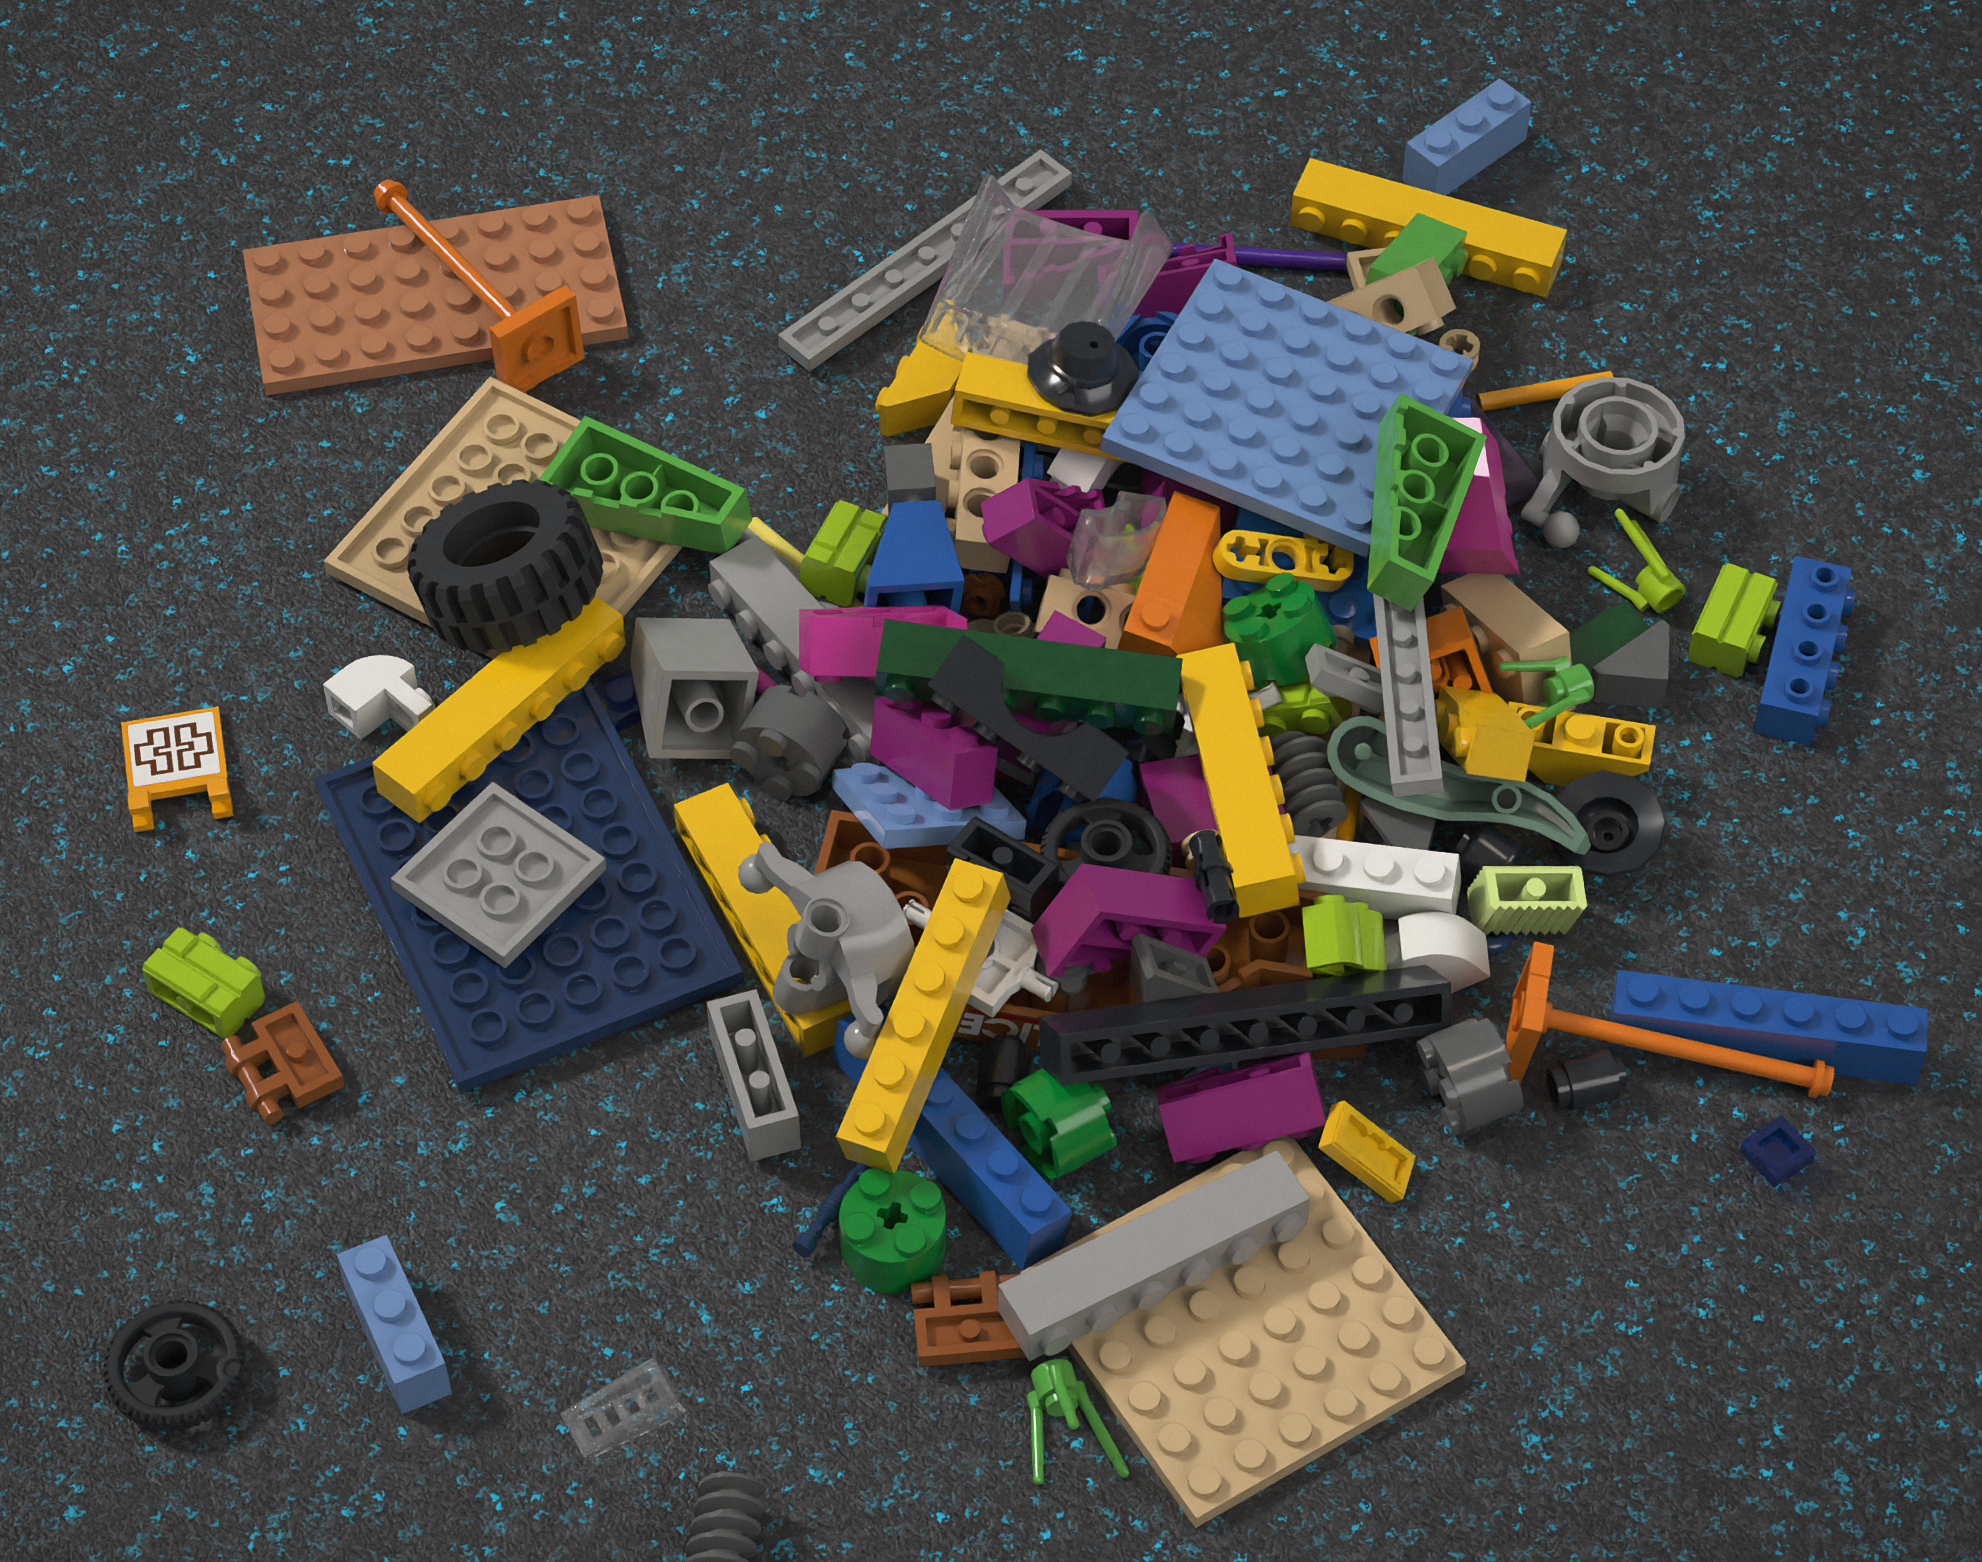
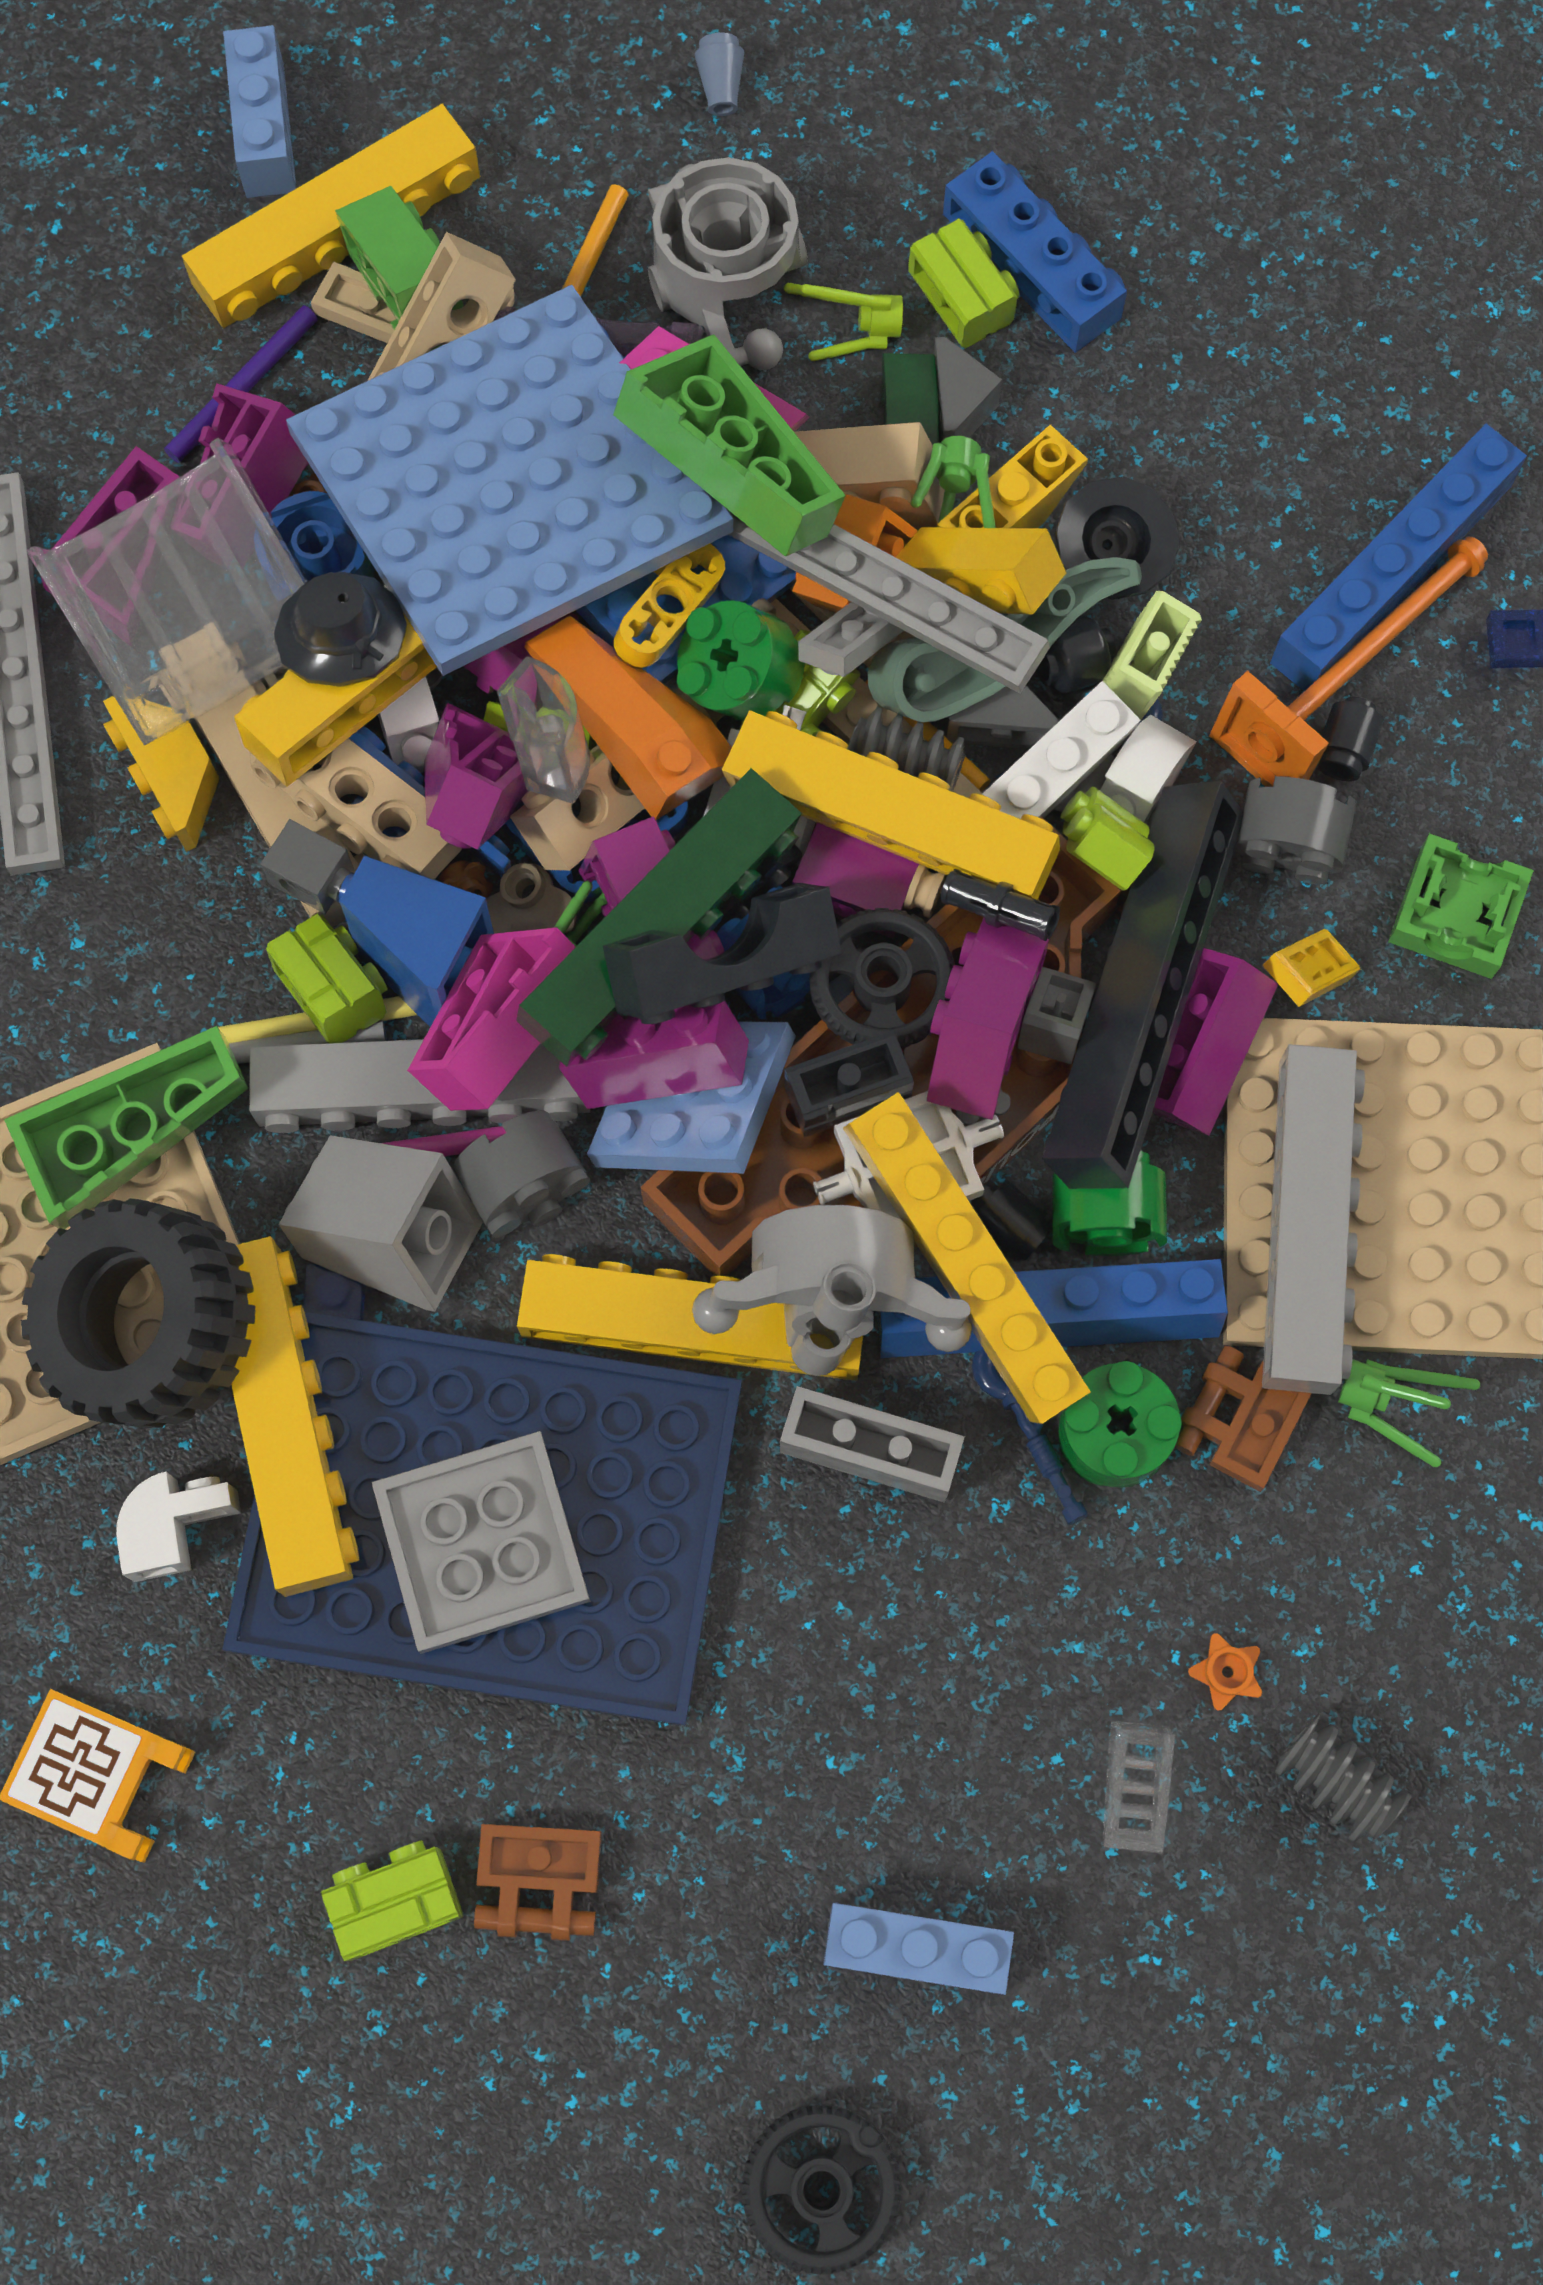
camera: 55 degrees left, 20 degrees up
none -> sand blue cone [695,33,744,116]
none -> orange plate [1188,1634,1262,1710]
none -> bright green brick [1388,833,1534,979]

